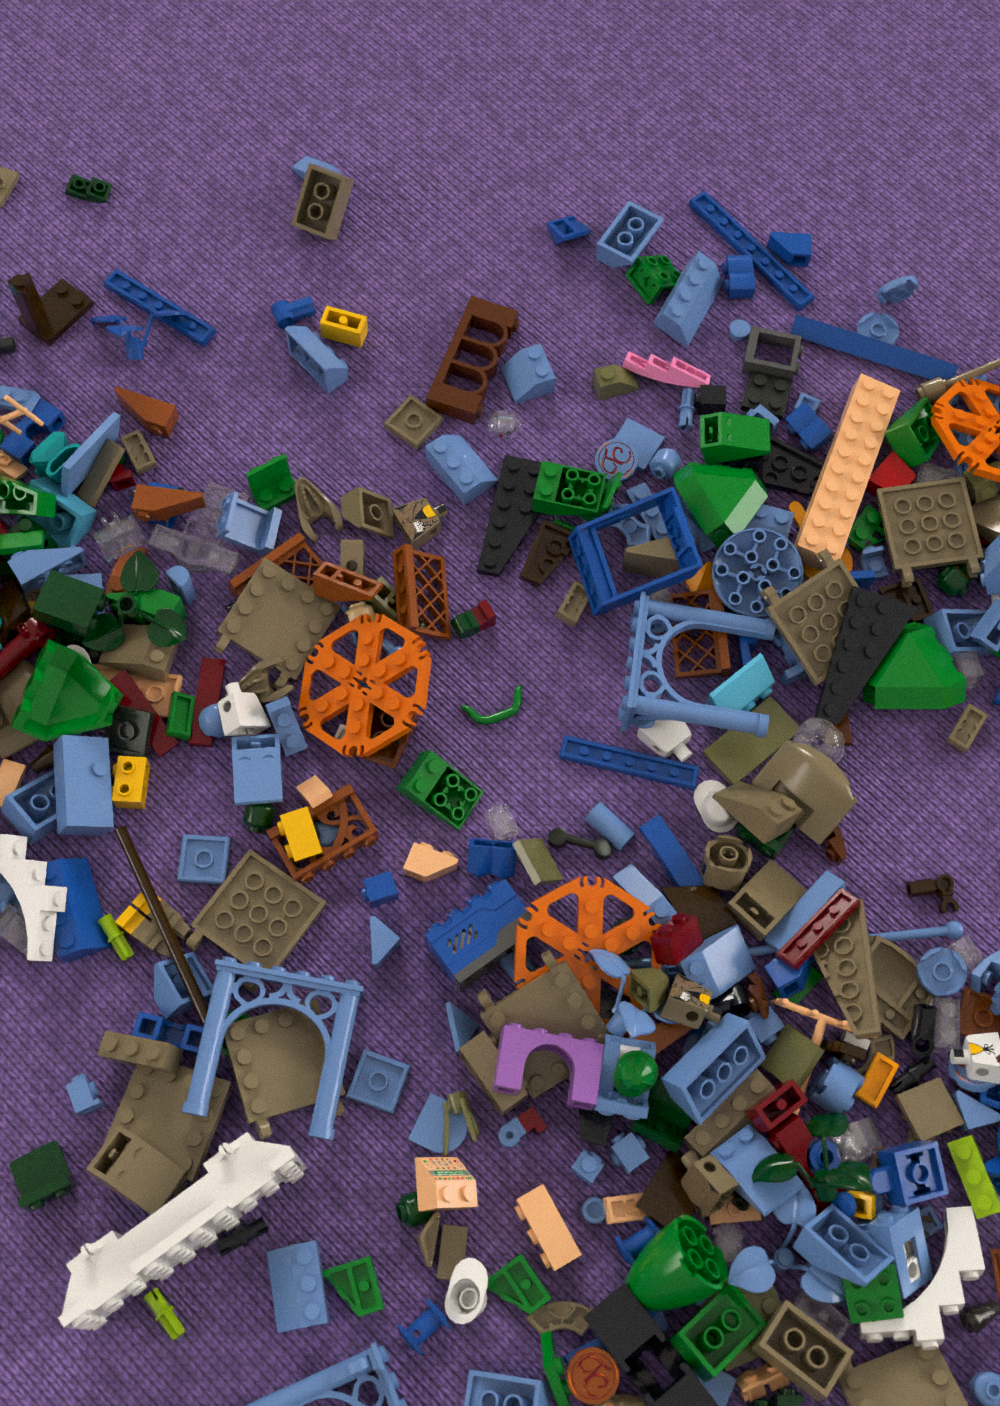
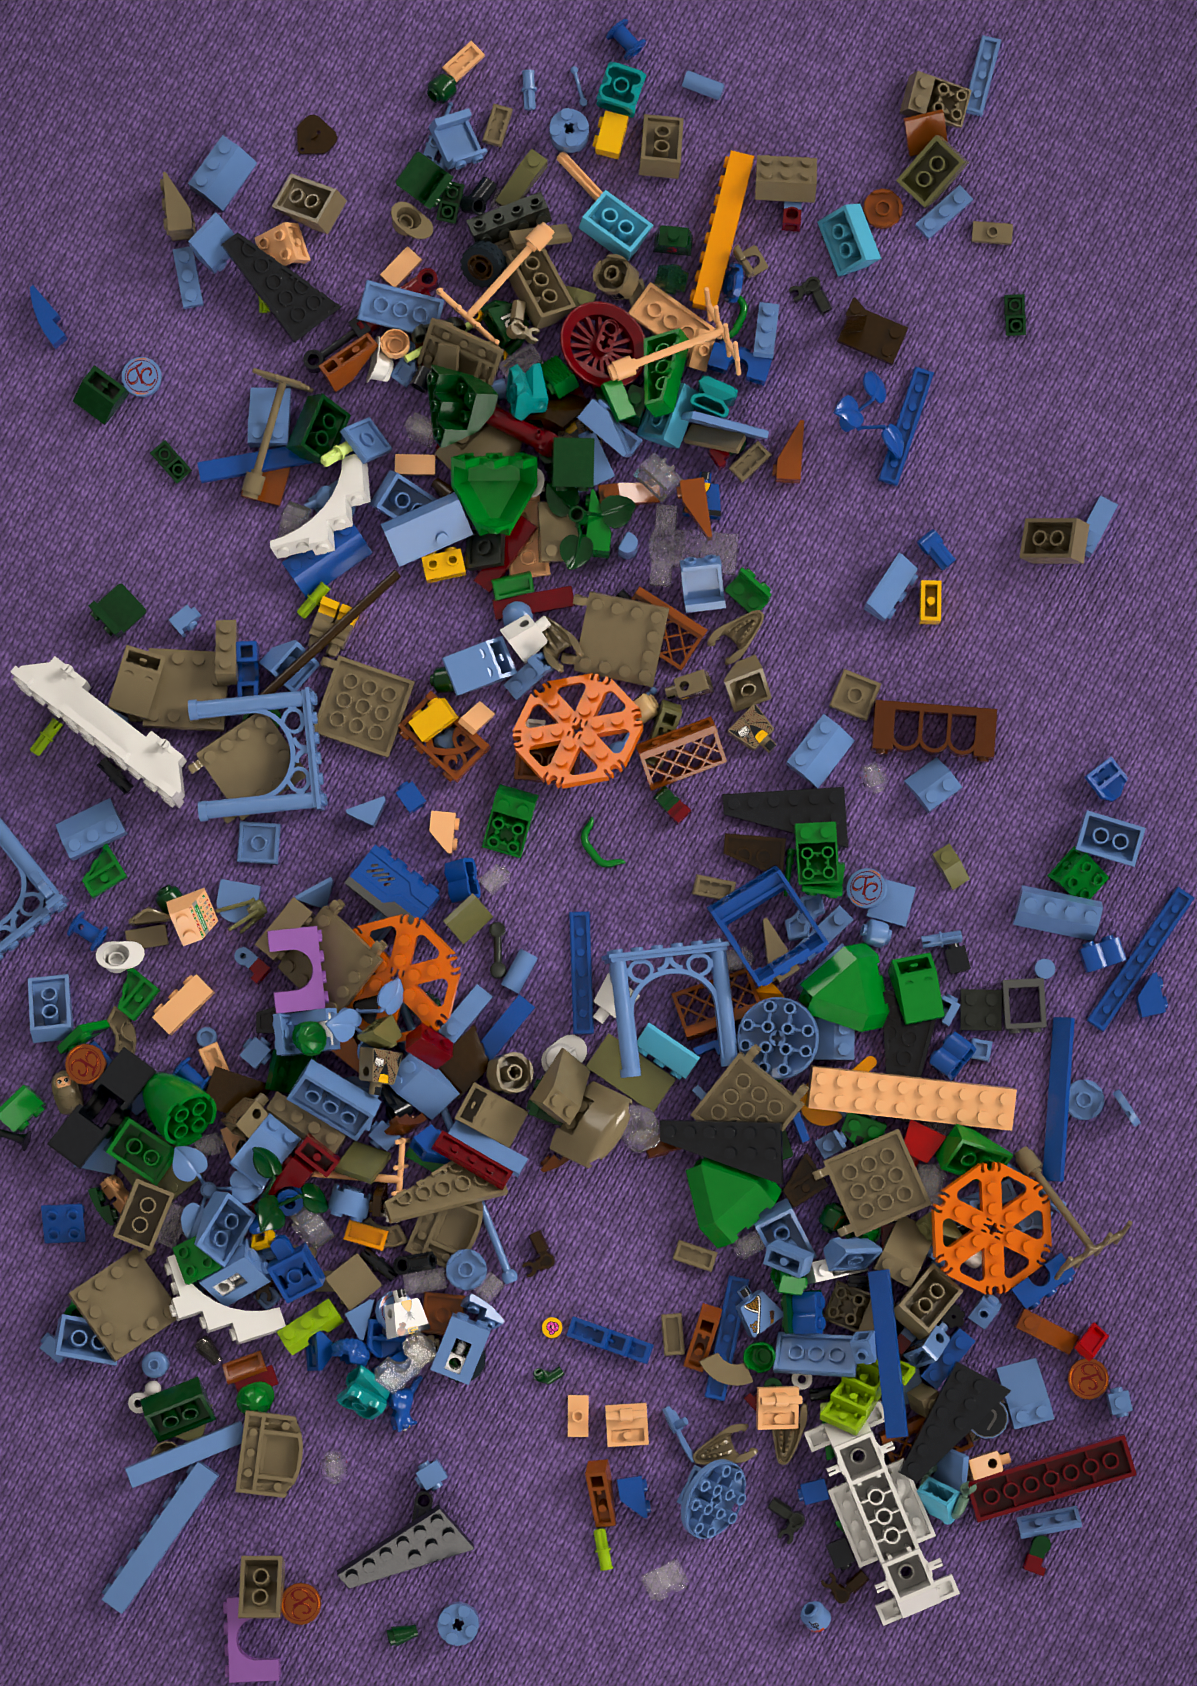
camera: 80 degrees right, 15 degrees up
medium blue tile [177,834,231,885] -> none
dark orange slope [313,561,383,602] -> none
medium blue brick [570,1149,605,1186] -> none
bright pink slope [622,351,711,388] -> none

